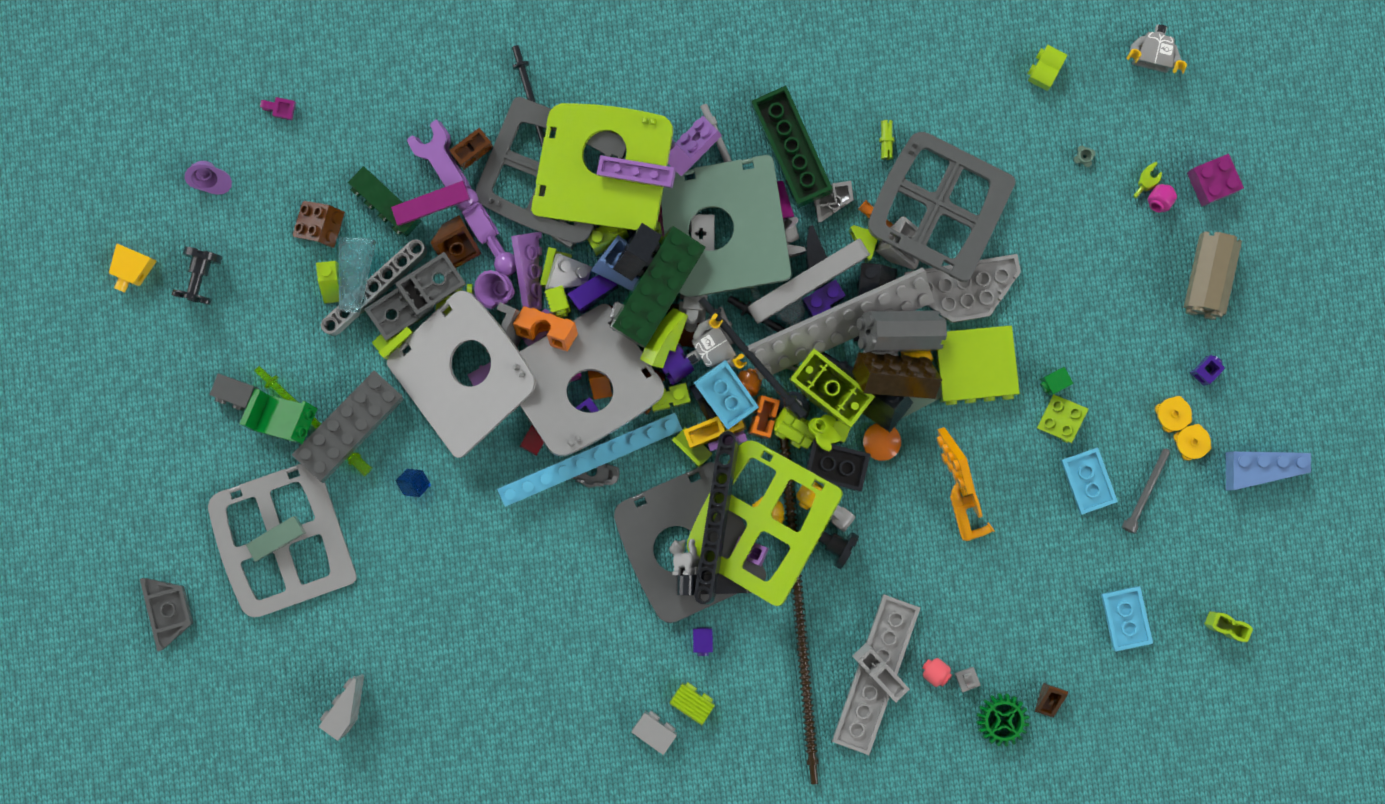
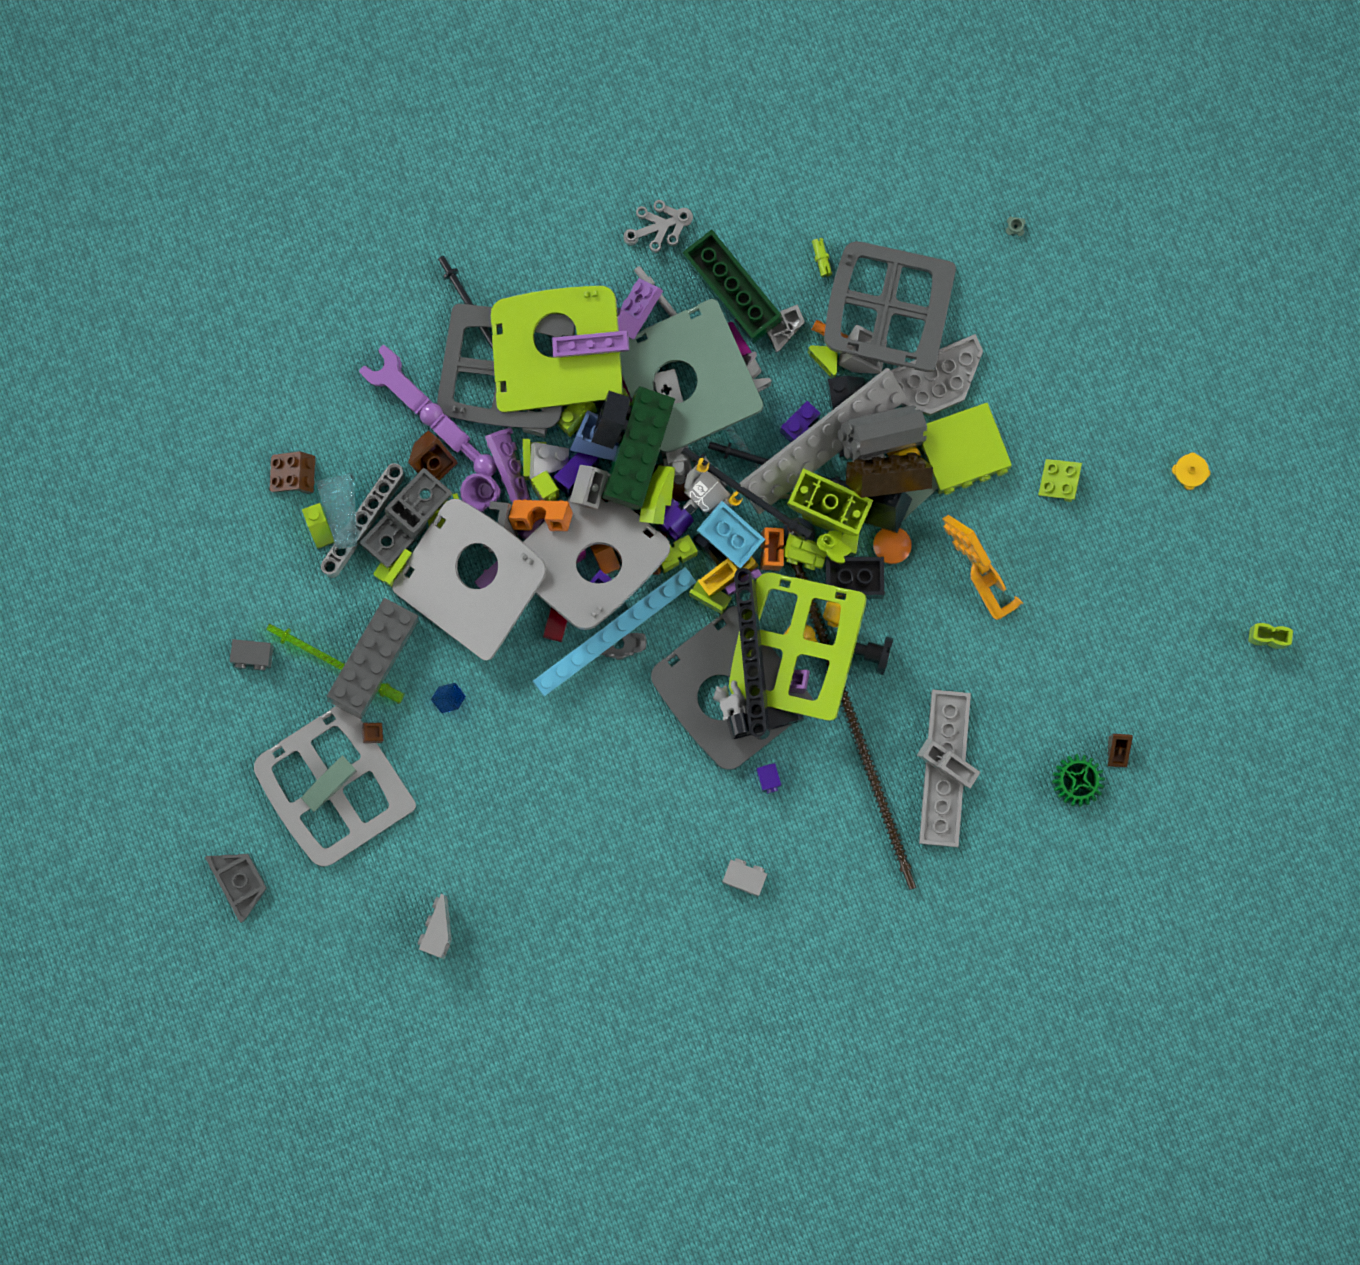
camera: 10 degrees left, 5 degrees down
yellow torso [109,244,156,293] -> none
black piece [171,246,222,305] -> none
medium lavender piece [184,161,232,195] -> none
green panel [239,389,318,444] -> none
magenta plate [260,97,296,121] -> none
dark green brick [348,166,422,237] -> none
magenta tile [391,181,470,226] -> none
reddish brown brick [449,127,493,170] -> none
lime brick [669,682,715,725] -> none
orange head [738,368,762,396] -> none
light grey beam [747,238,870,324] -> none
clear light blue slope [774,298,805,327] -> none
black slope [805,225,828,285] -> none
light grey piece [830,505,856,532] -> none
coral head [922,658,952,687] -> none
light grey tile [954,667,981,692] -> none
lime brick [1027,44,1067,91] -> none
green brick [1040,367,1074,395] -> none
medium azure plate [1060,447,1118,515] -> none
medium azure plate [1101,586,1153,652] -> none
dark grey piece [1121,448,1170,534] -> none
light grey torso [1126,24,1187,74] -> none
lime hand [1133,162,1162,199] -> none
dark pink head [1148,184,1177,213] -> none
yellow piece [1154,396,1192,433] -> none
dark tan brick [1183,232,1242,320] -> none
magenta brick [1187,154,1244,207] -> none
dark purple brick [1190,355,1225,386] -> none
medium blue wedge [1226,451,1311,490] -> none
none -> reddish brown tile [362,723,383,743]
none -> light grey brick [570,465,608,509]
none -> light grey plant [624,200,693,253]

